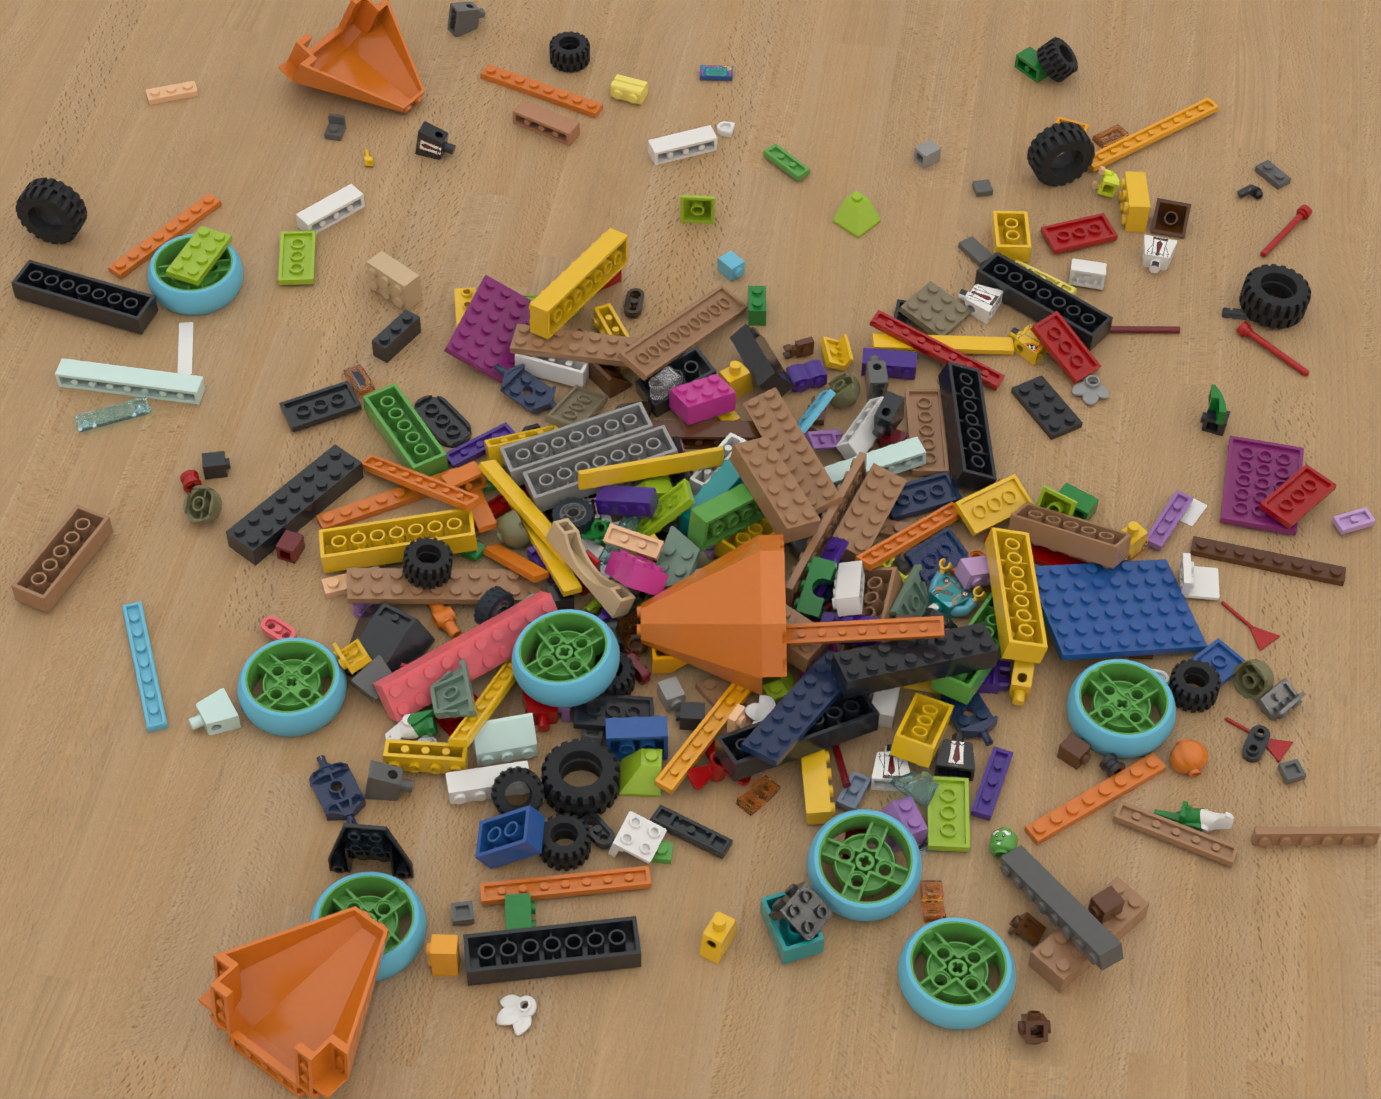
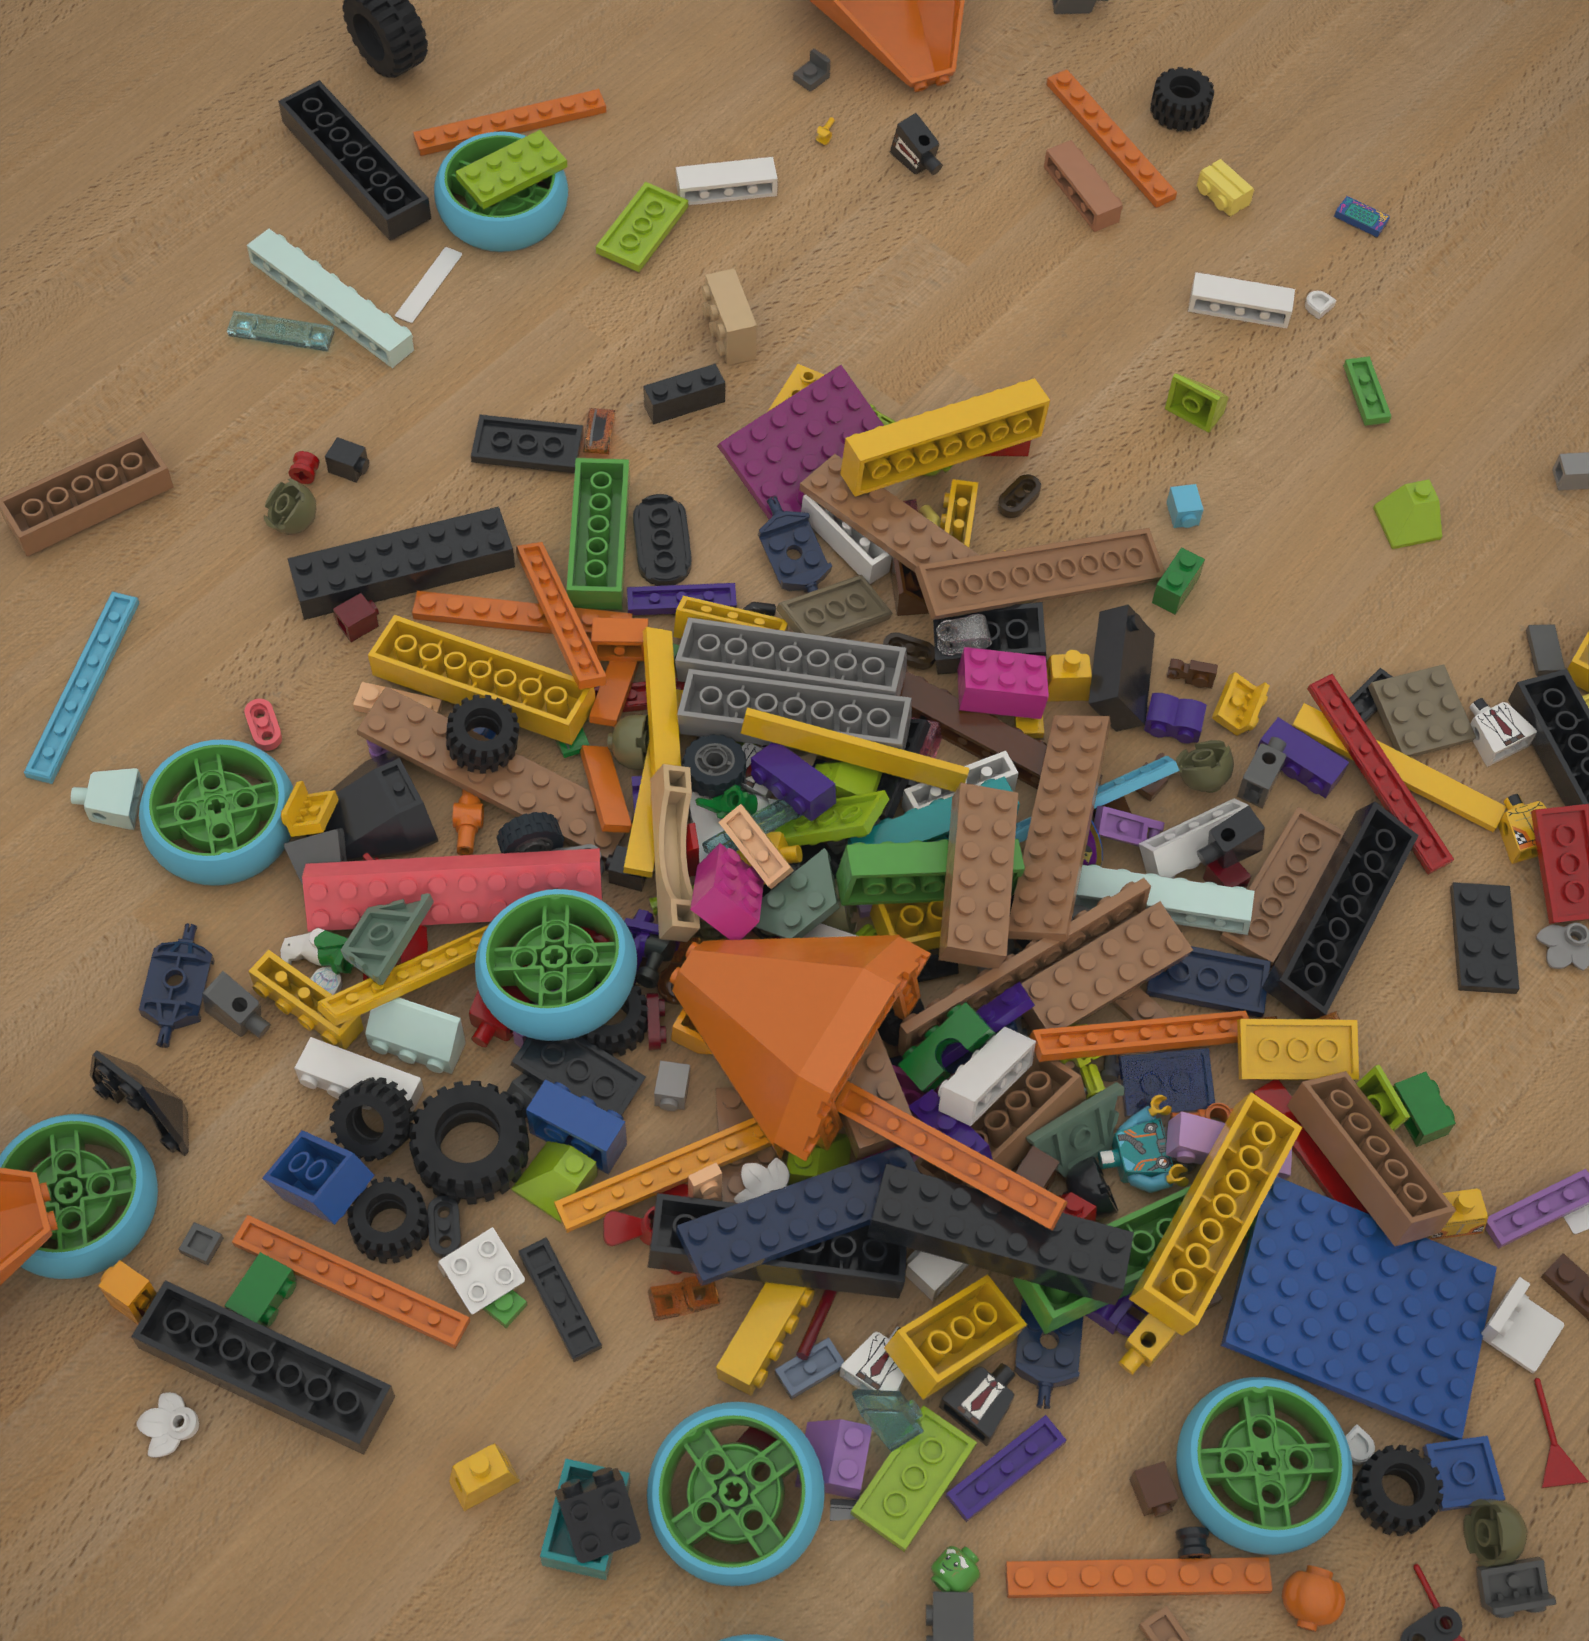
camera: 30 degrees right, 10 degrees up
black brick [676,702,705,730] -> none
clear orange slope [920,880,946,922] -> none

